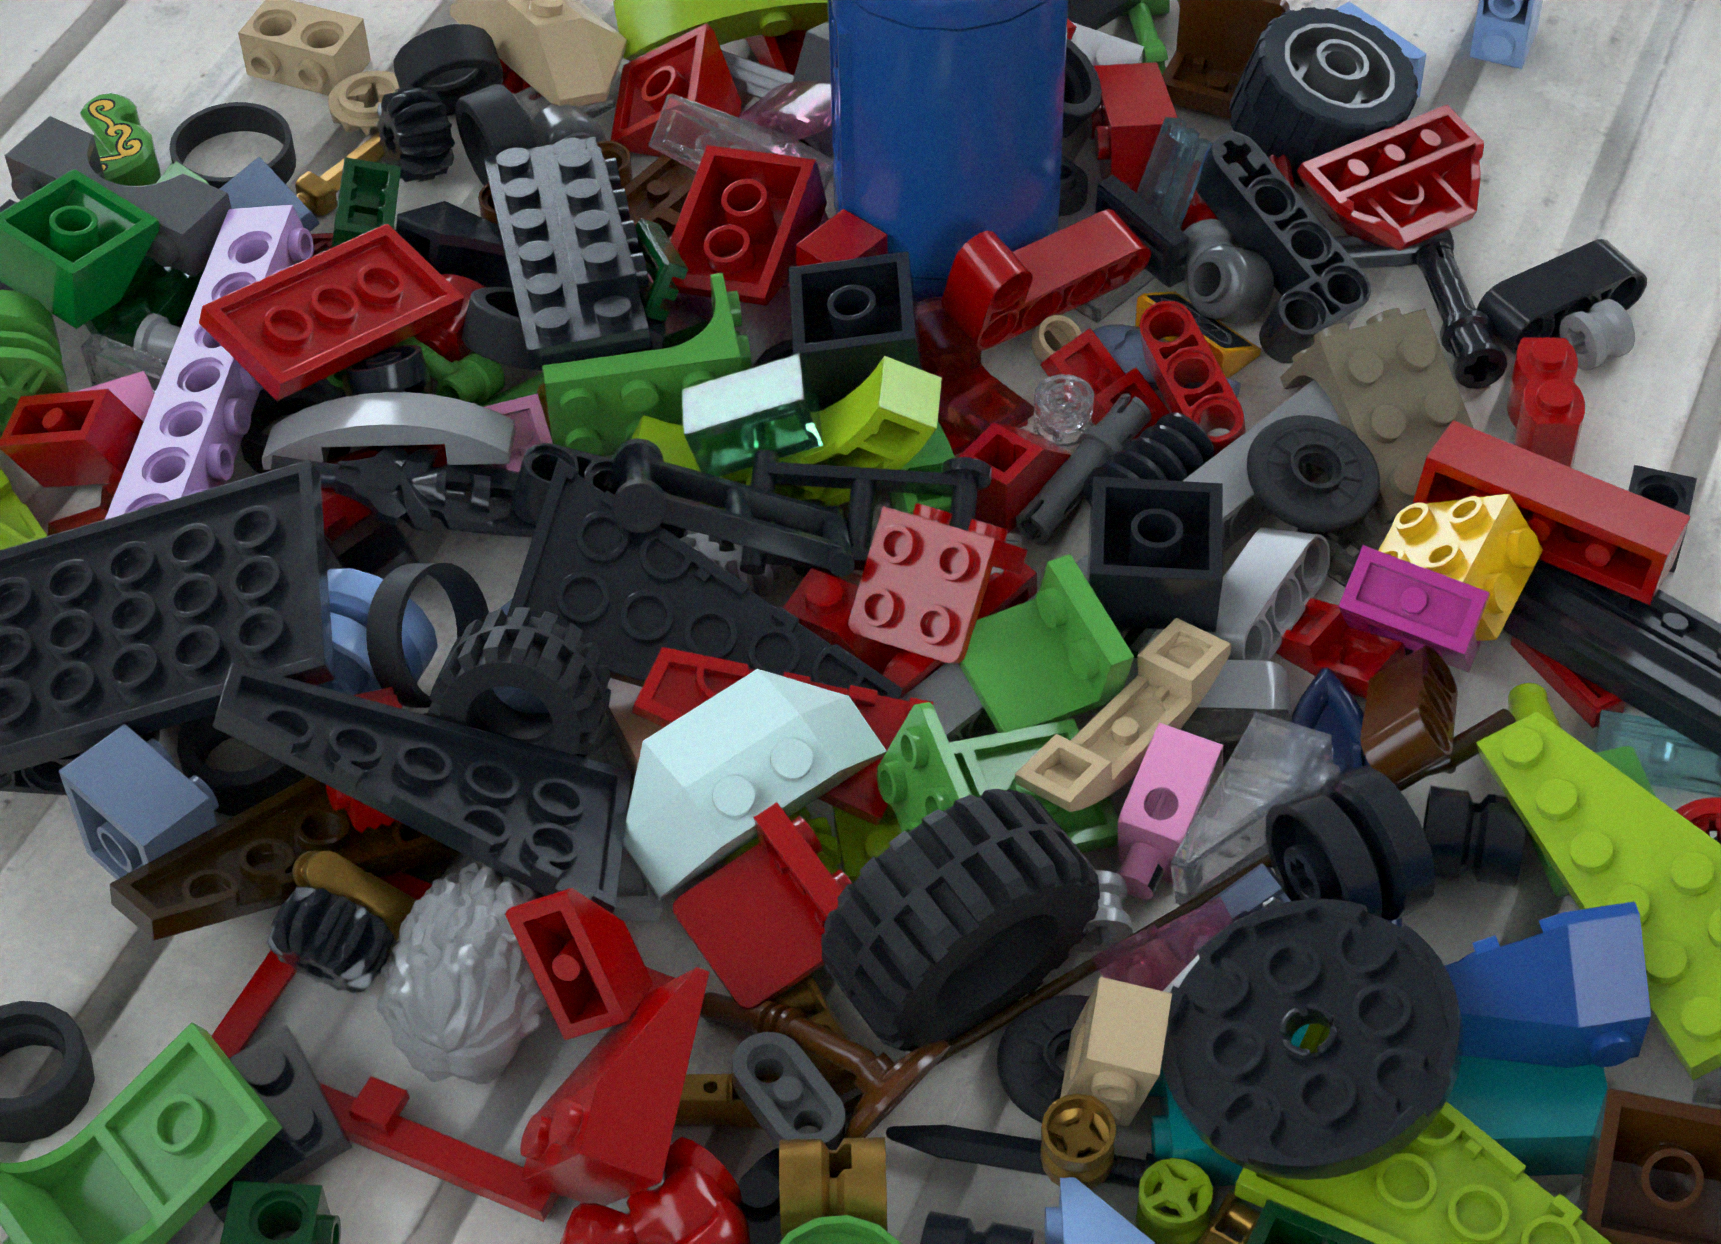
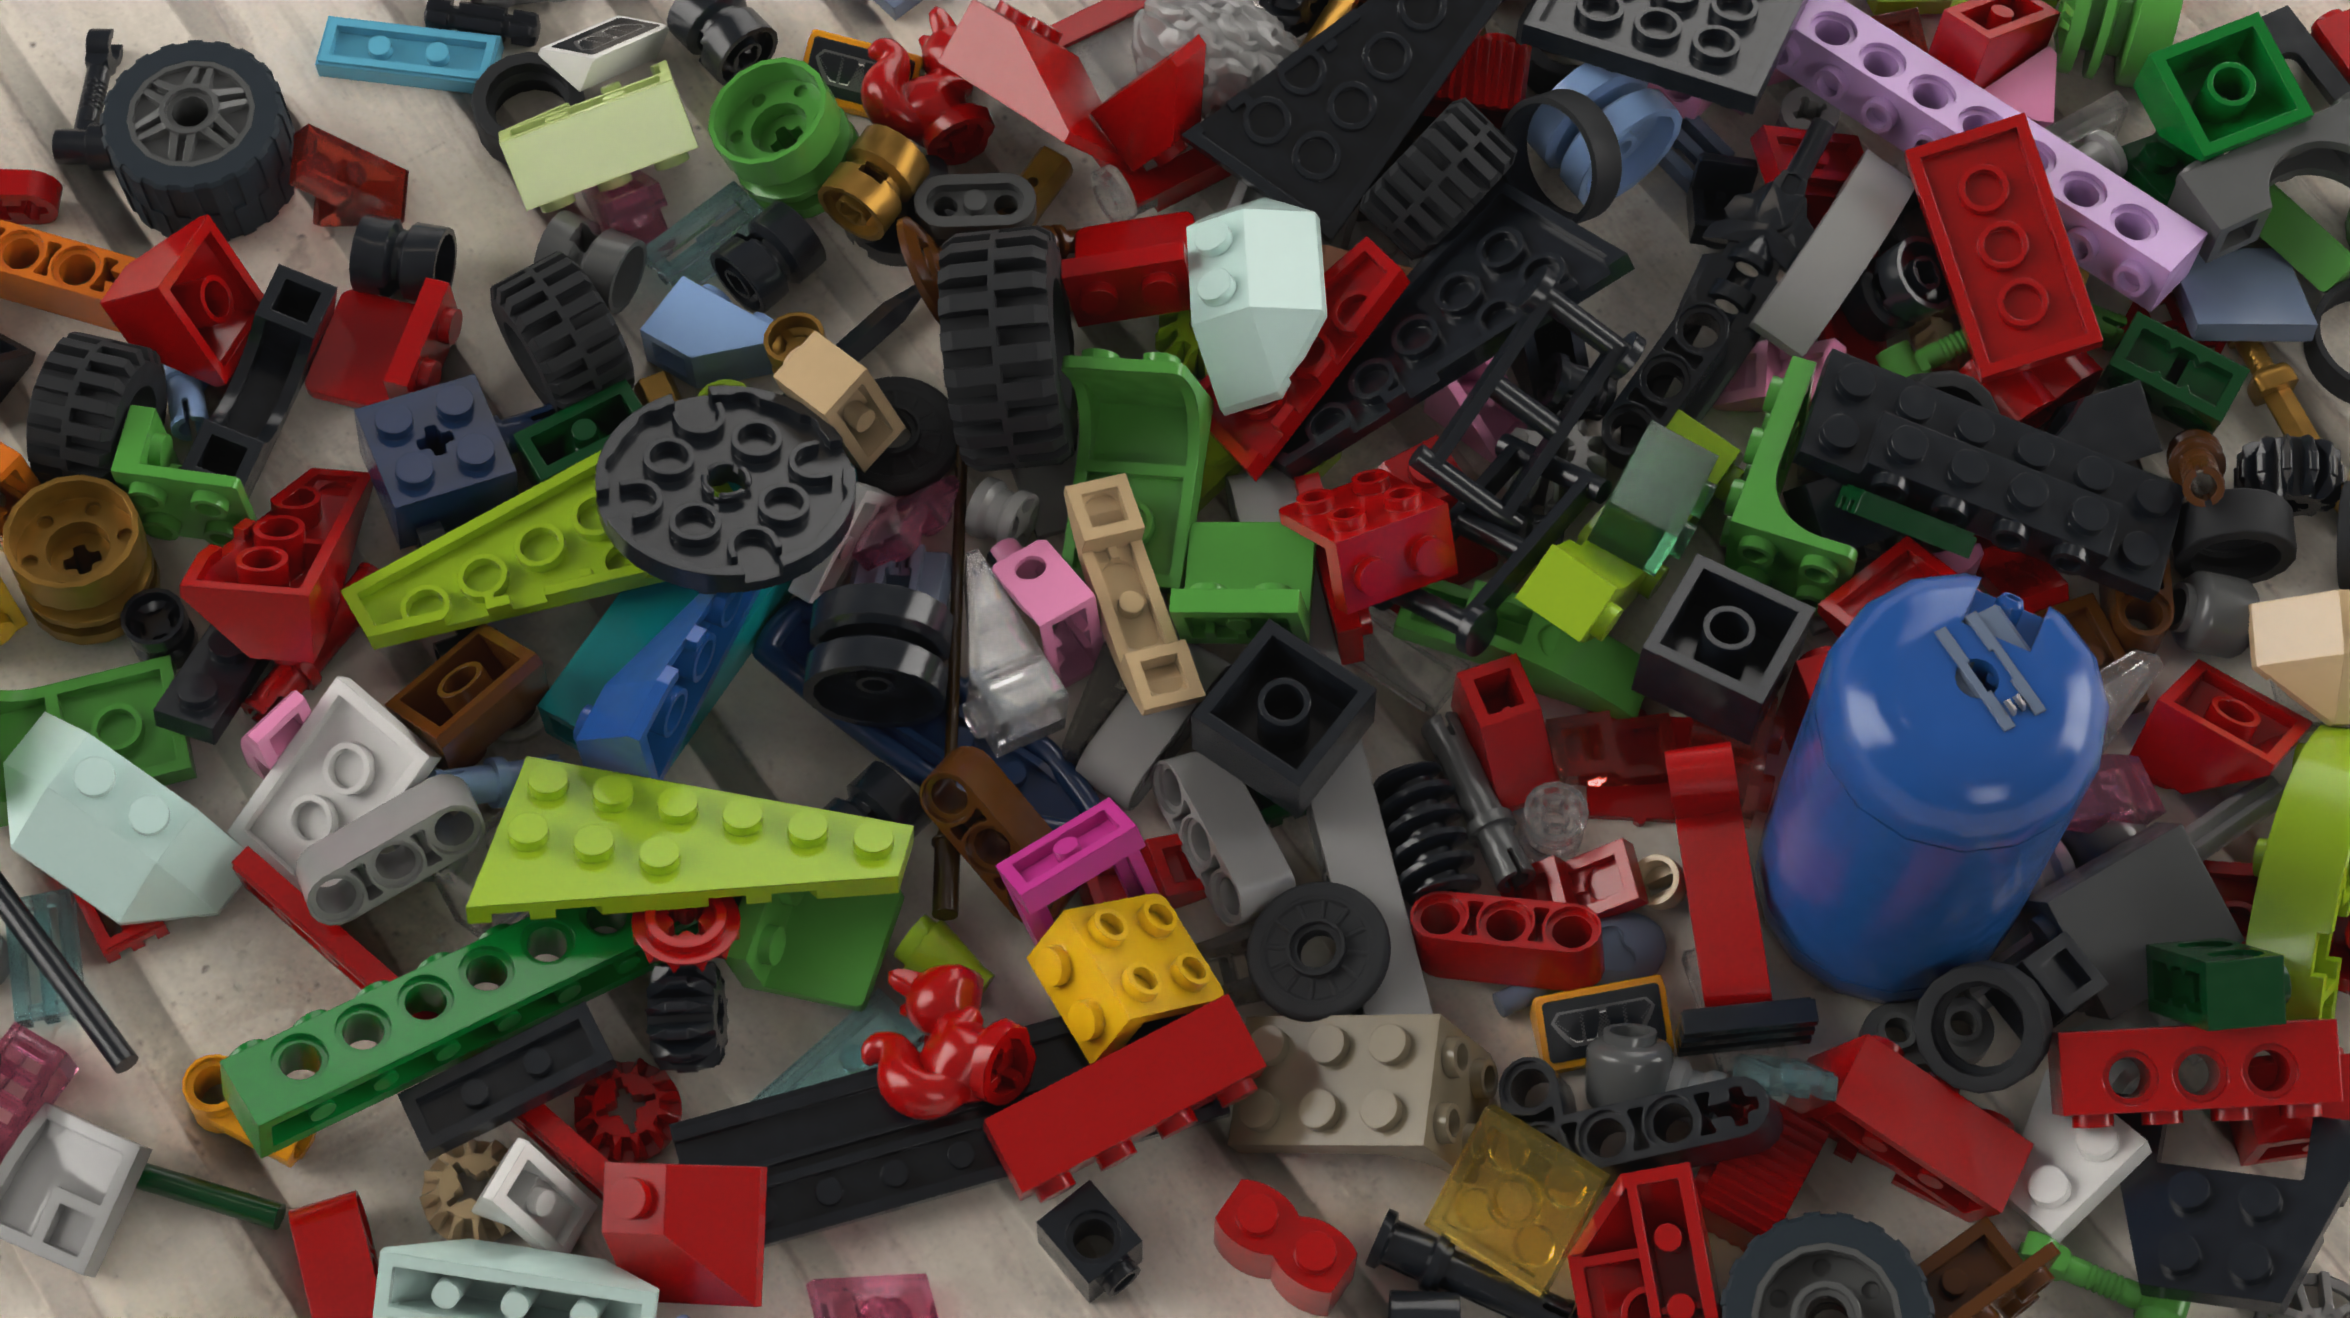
camera: 120 degrees right, 15 degrees up
none -> red animal [861,964,1037,1120]
none -> clear yellow plate [1424,1104,1611,1298]
none -> reddish brown pin [2166,428,2226,507]

